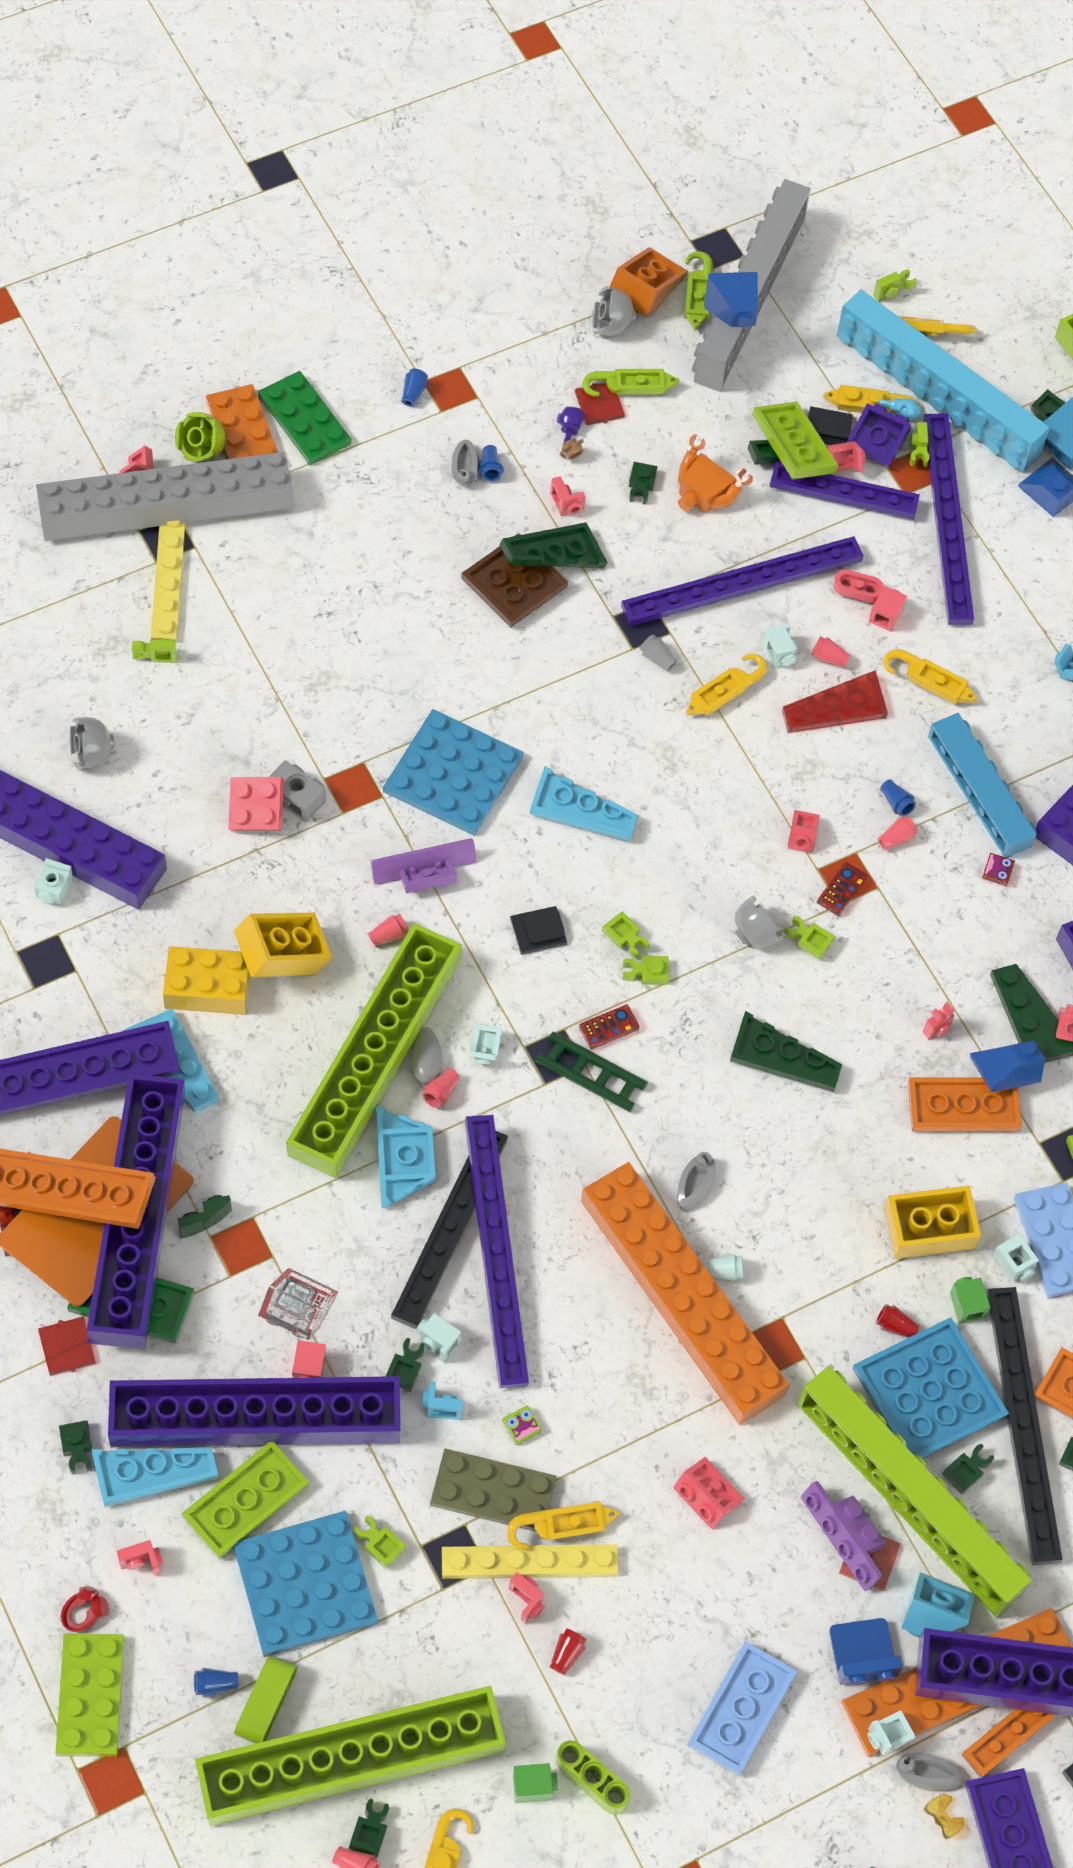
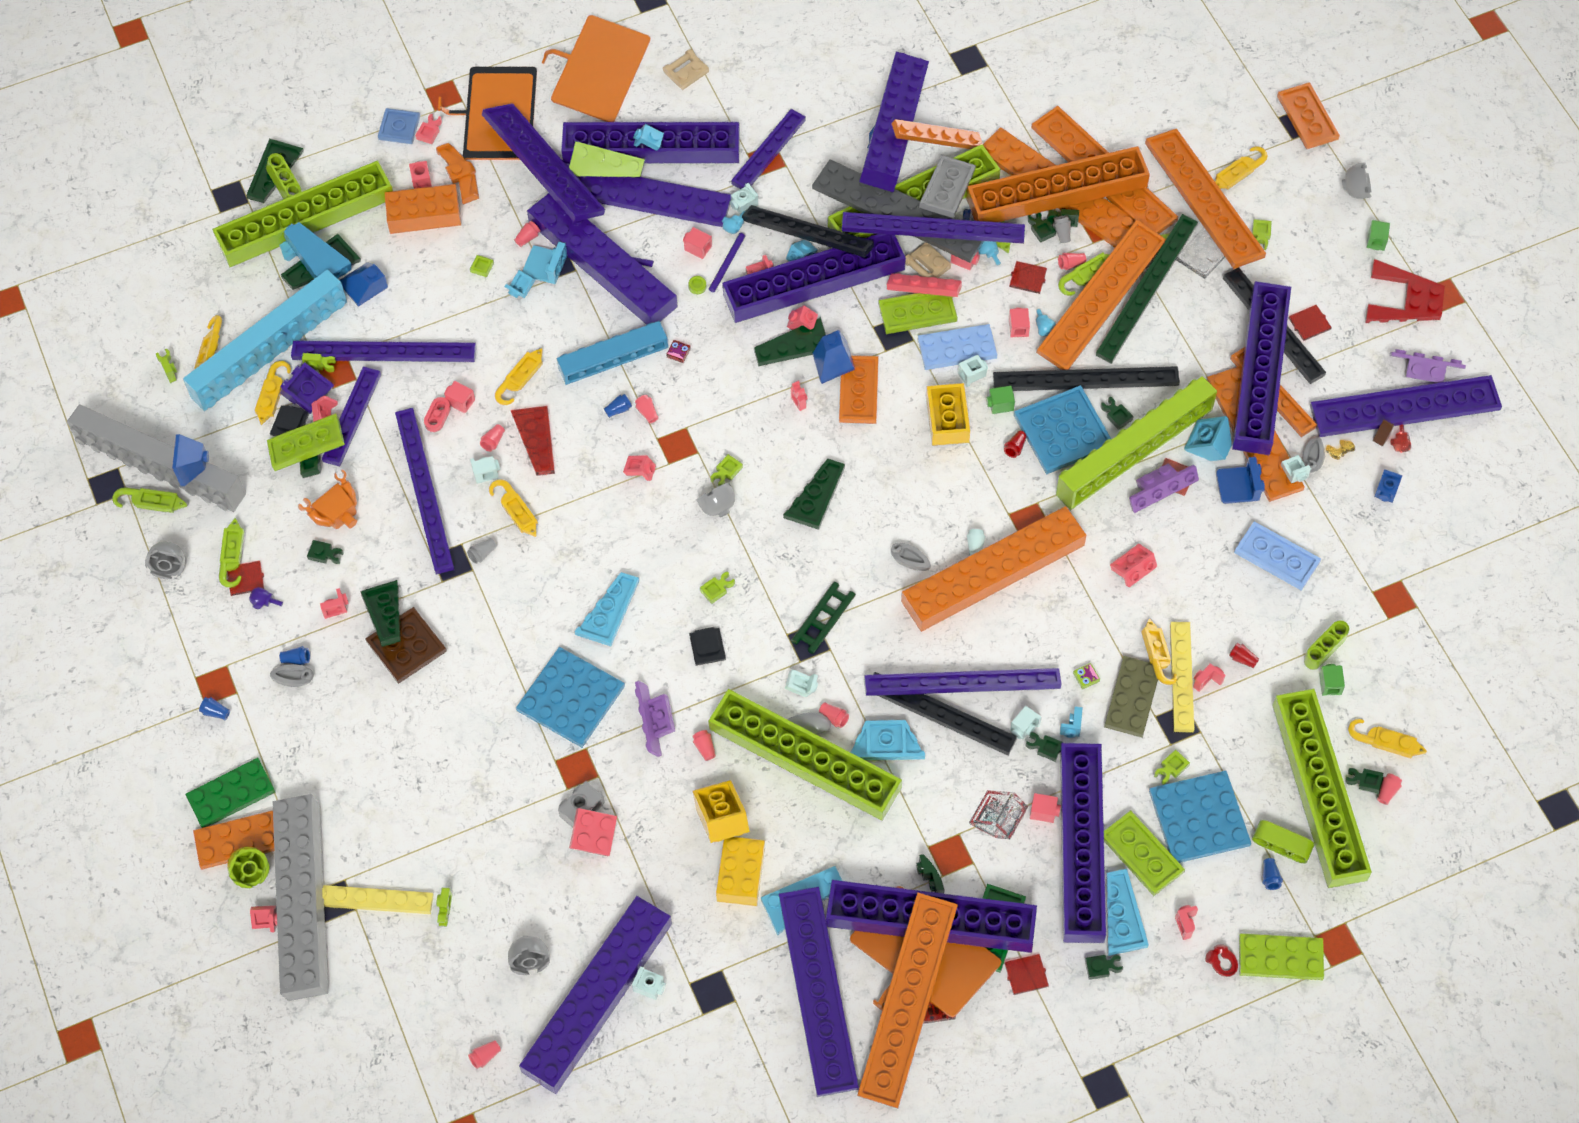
camera: 80 degrees left, 0 degrees up
medium nougat plate [559,438,584,460] -> none
clear red tile [579,1004,640,1050] -> none
orange slope [610,247,688,316] -> none
lime plate [623,956,669,985] -> none
tile [817,862,868,917] -> none
medium azure piece [879,398,920,420] -> none

